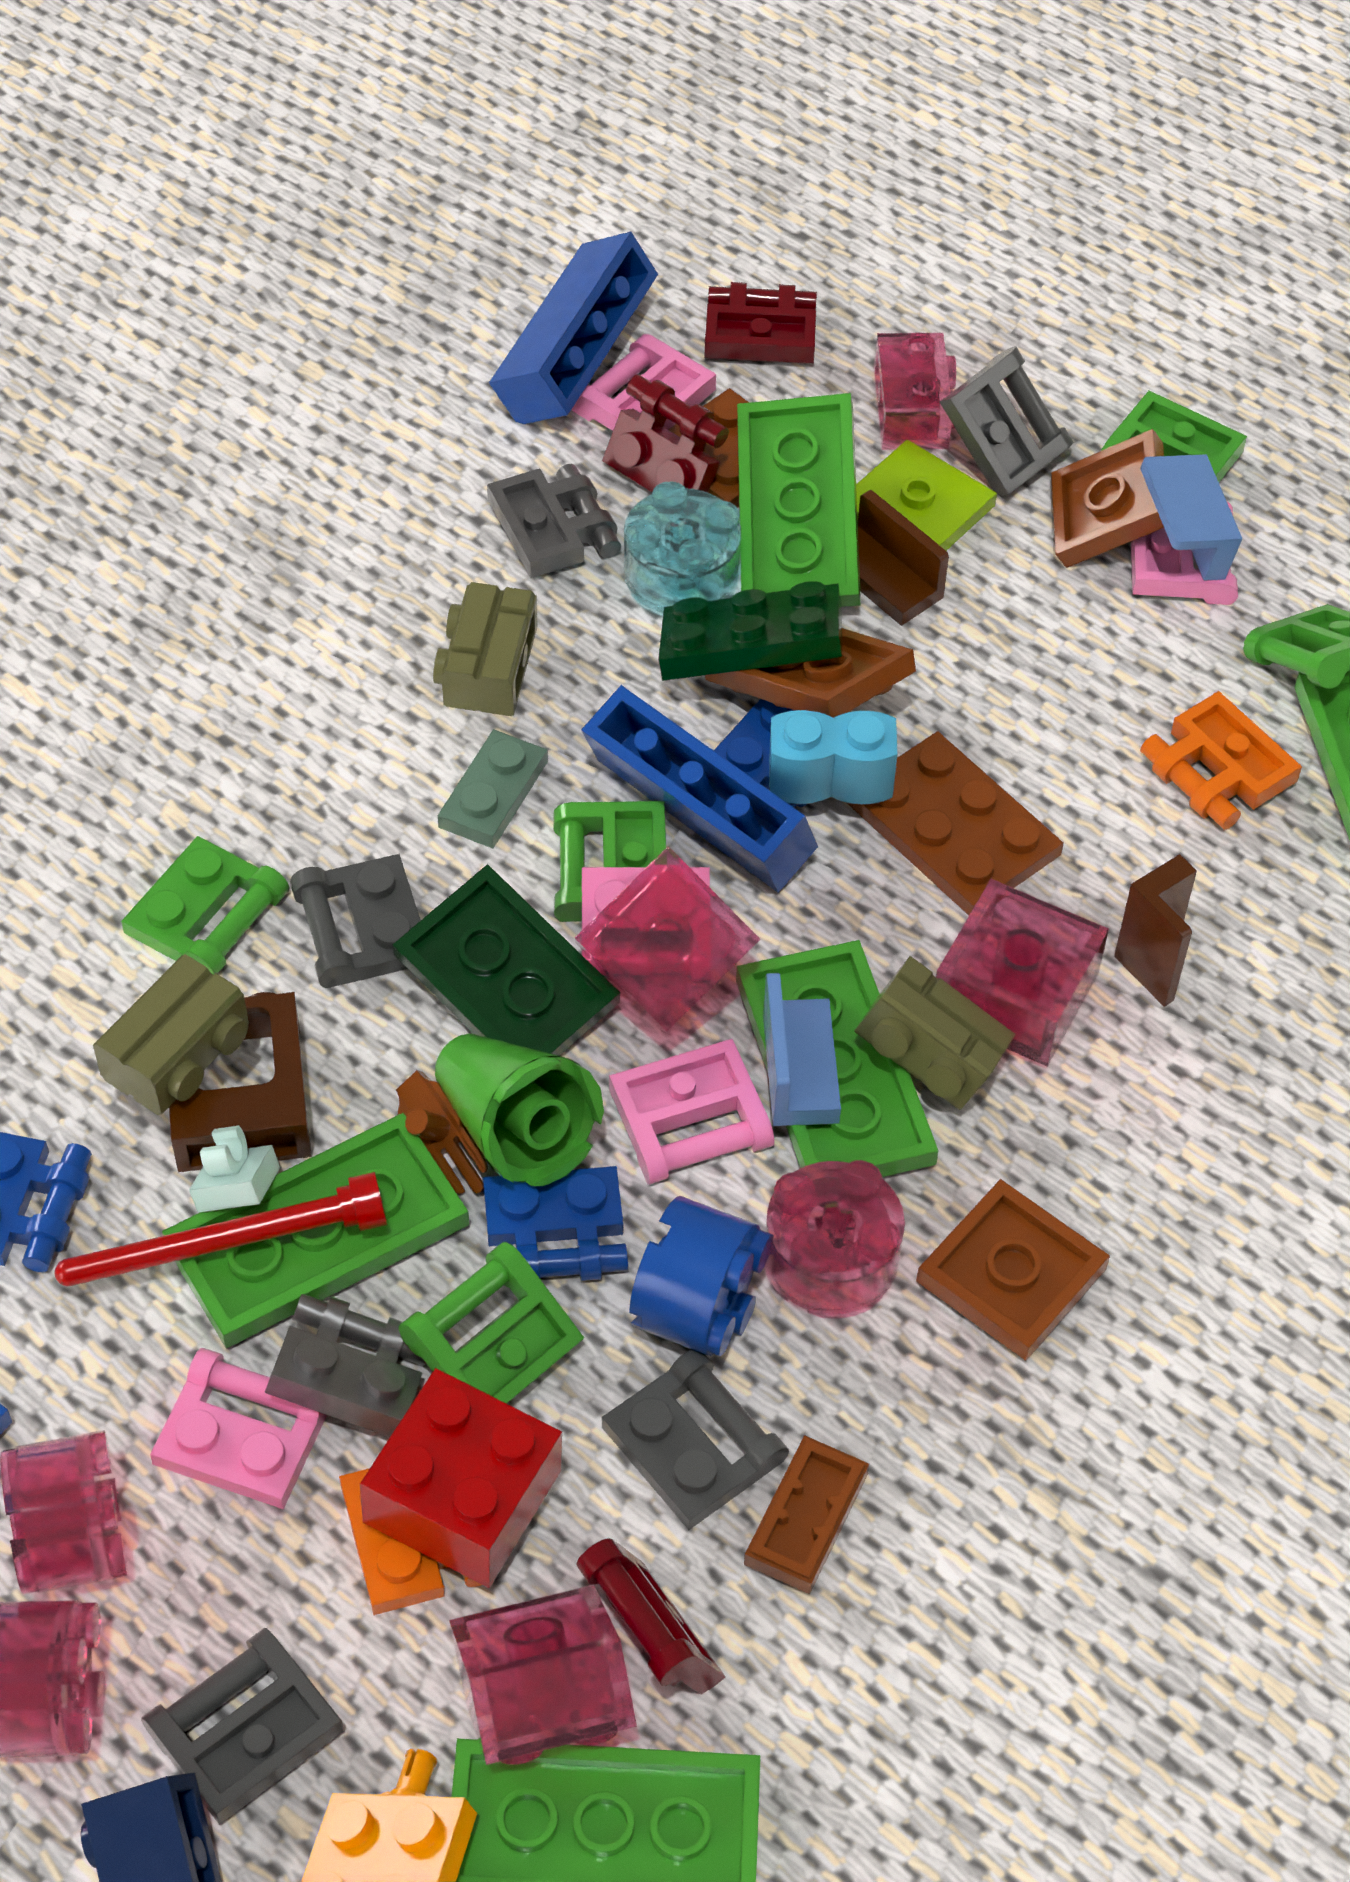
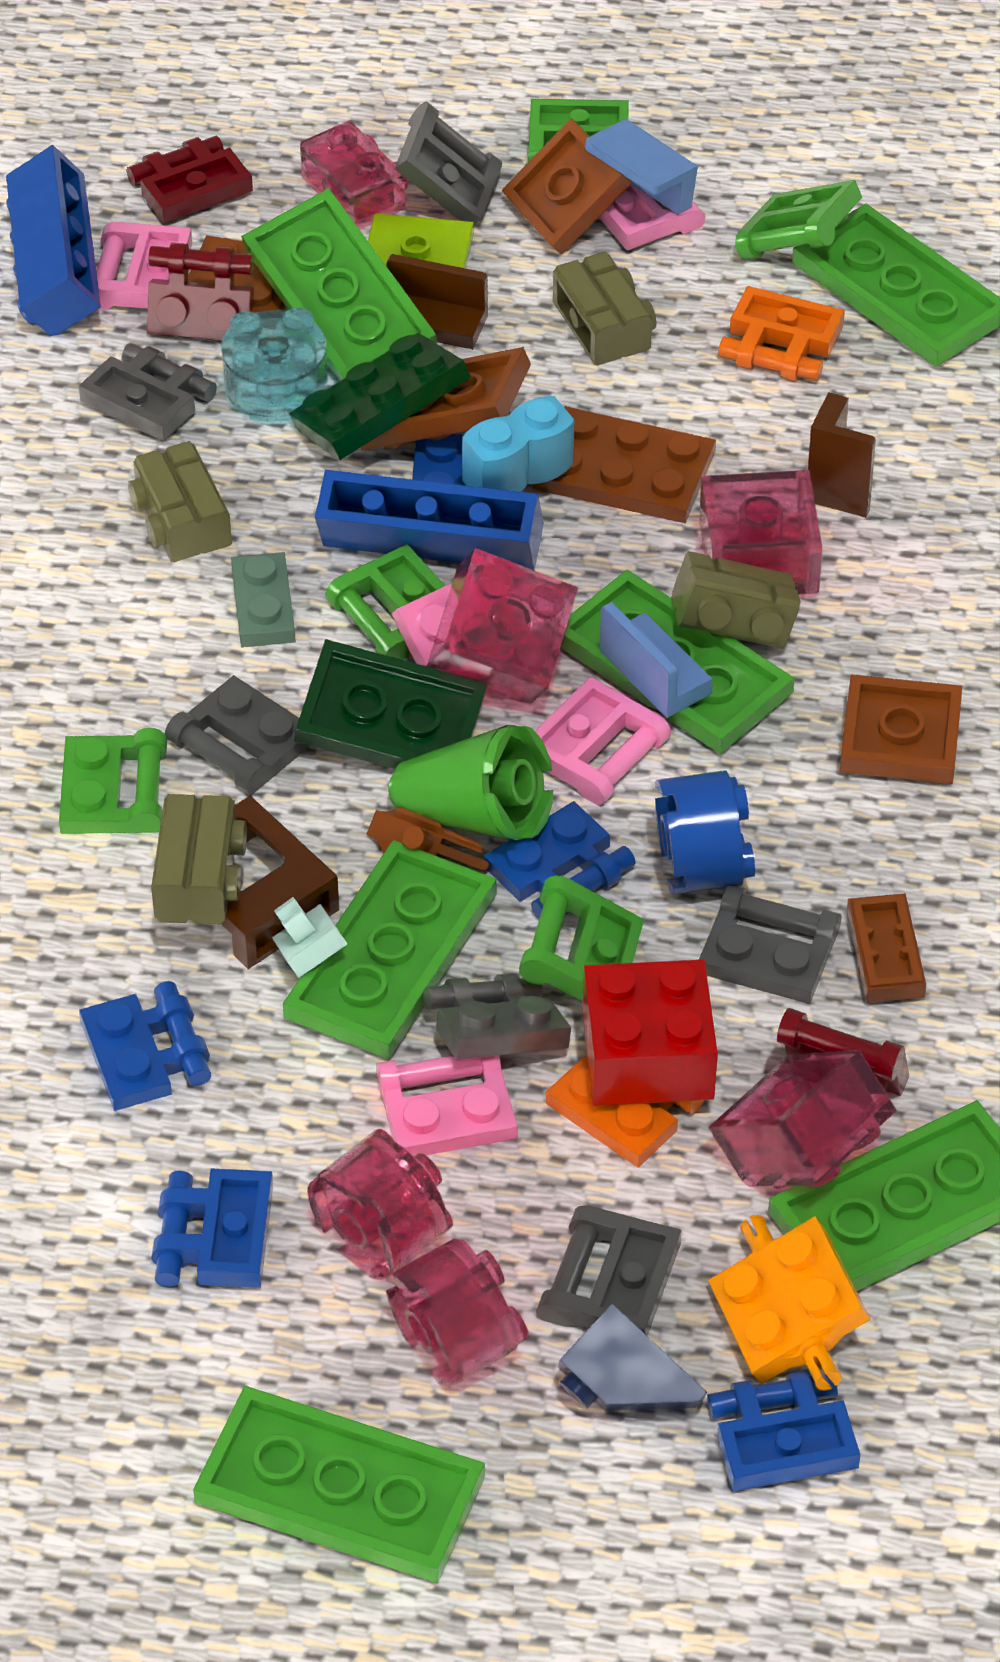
camera: 30 degrees left, 5 degrees down
red piece [54,1172,387,1286] -> none
clear pink brick [764,1160,905,1319] -> none
none -> olive brick [553,251,657,366]

